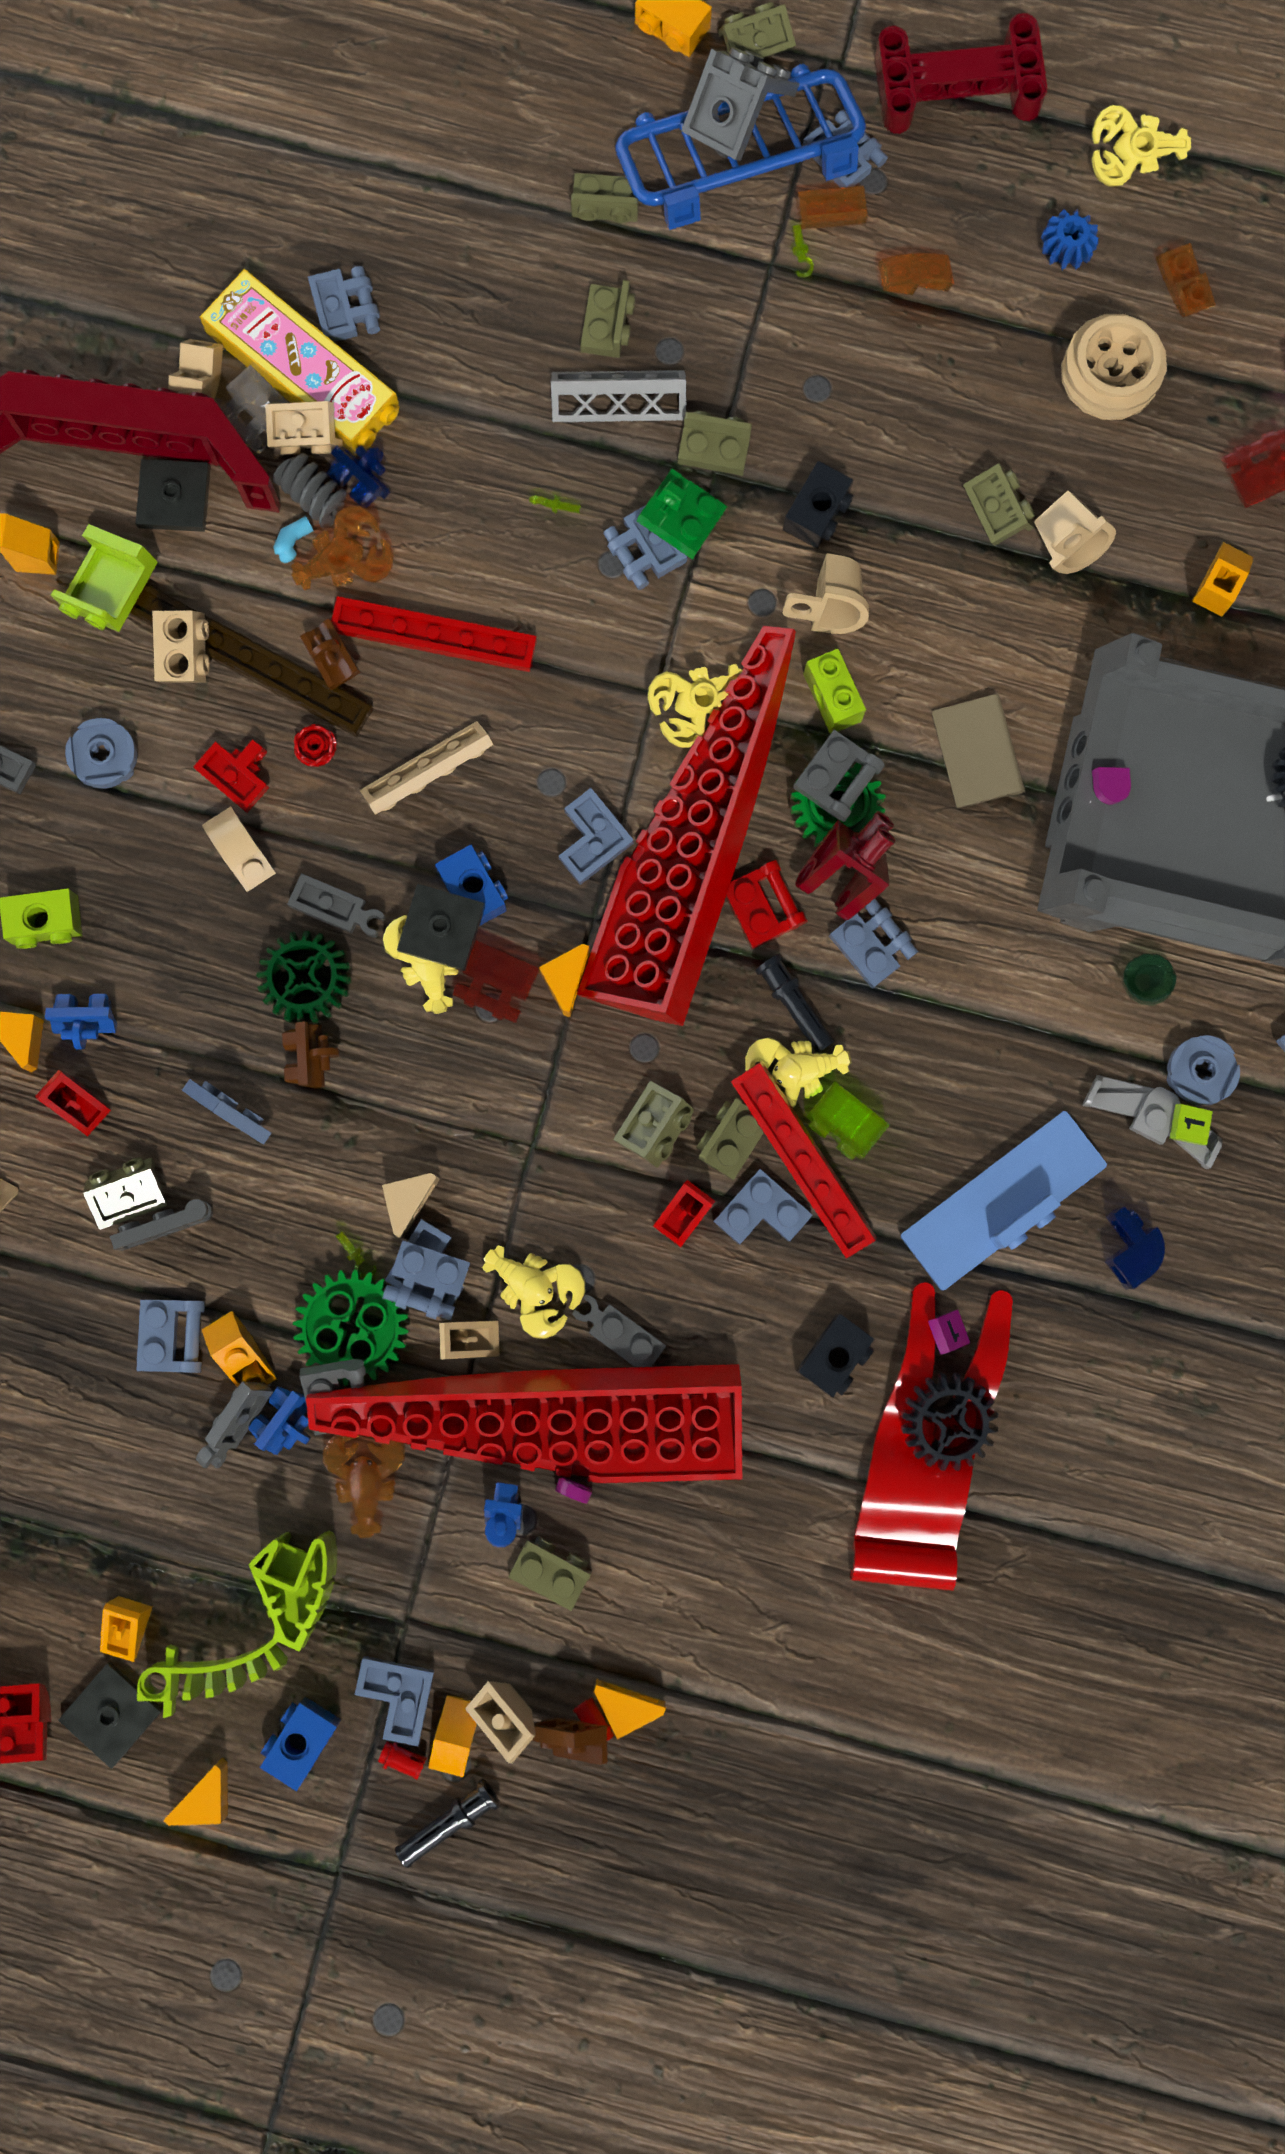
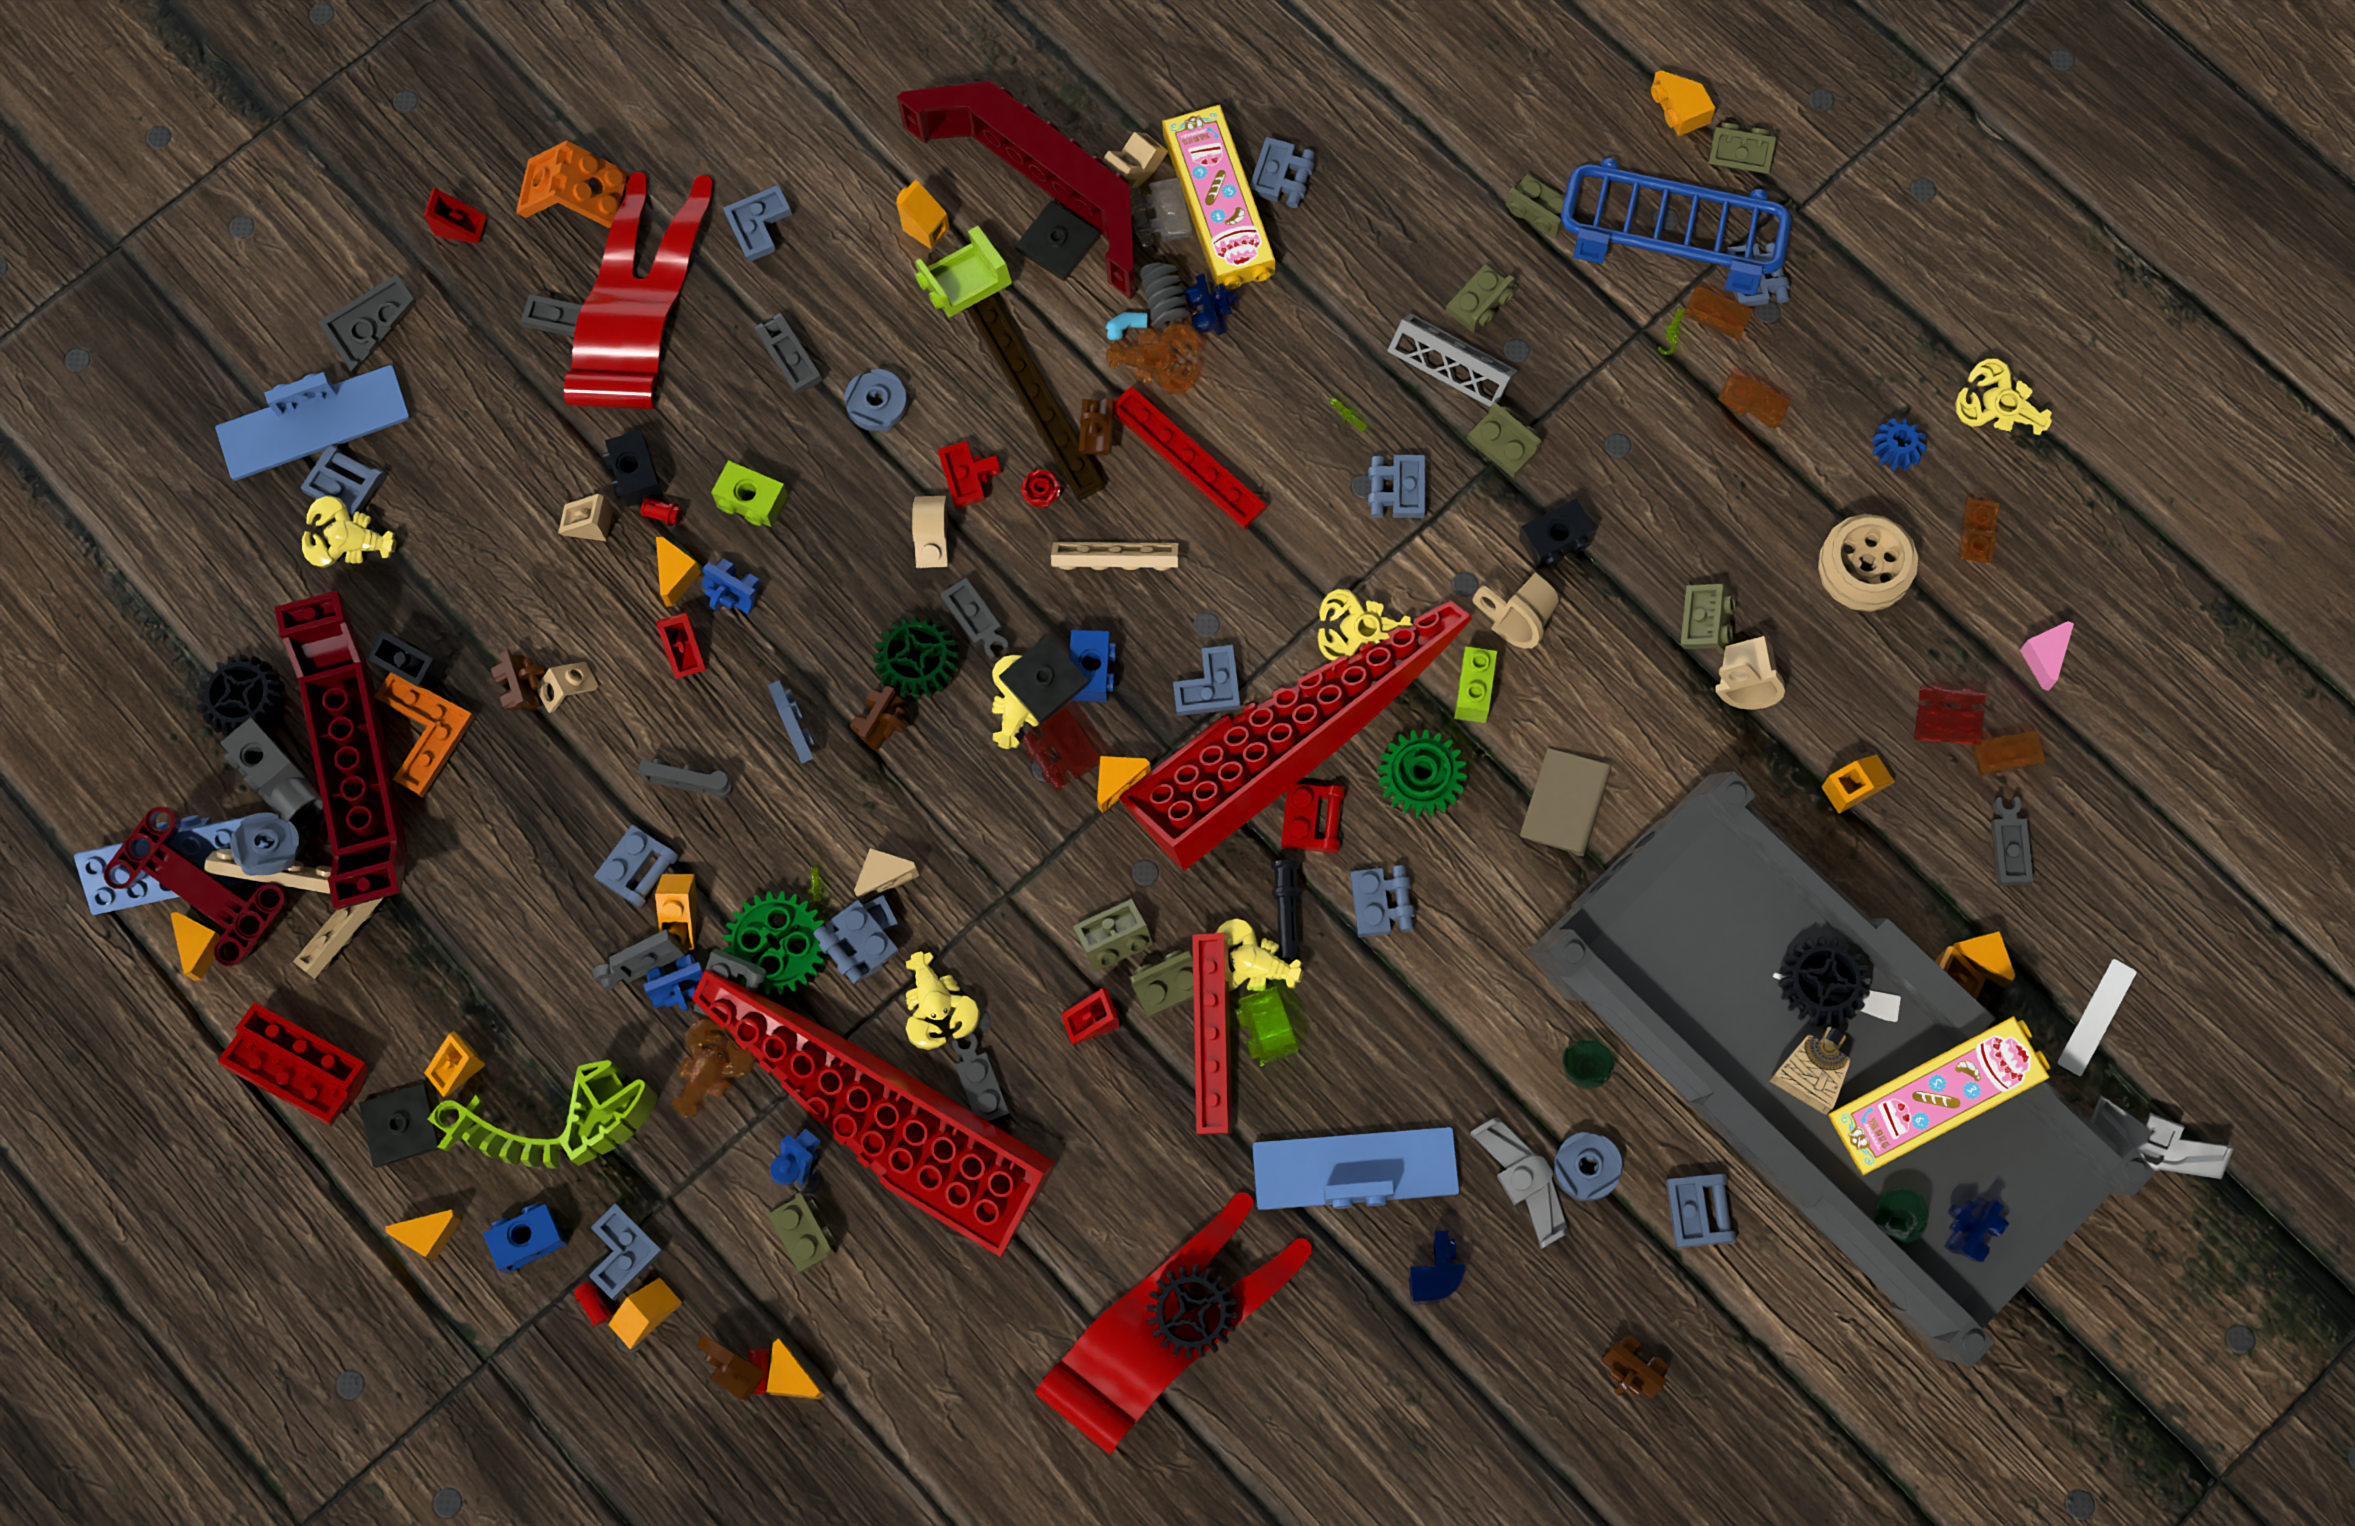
camera: 40 degrees right, 10 degrees down
bracket [83,1157,167,1230] -> none
tan brick [152,611,210,683] -> none
tan bracket [265,401,343,455] -> none
black pin [395,1779,501,1868] -> none
tan slope [440,1321,500,1359] -> none
tan slope [465,1681,536,1763] -> none
magenta tile [555,1476,593,1504] -> none
green hinge [636,468,728,560] -> none
dark grey bracket [681,47,800,160] -> none
sand blue plate [713,1169,812,1245] -> none
dark grey plate [793,730,885,821] -> none
dark red piece [795,811,896,920] -> none
black brick [796,1314,875,1397] -> none
dark red beam [875,13,1047,134] -> none
magenta tile [928,1310,970,1355] -> none
magenta tile [1092,767,1131,805] -> none
lime tile [1170,1104,1213,1146] -> none

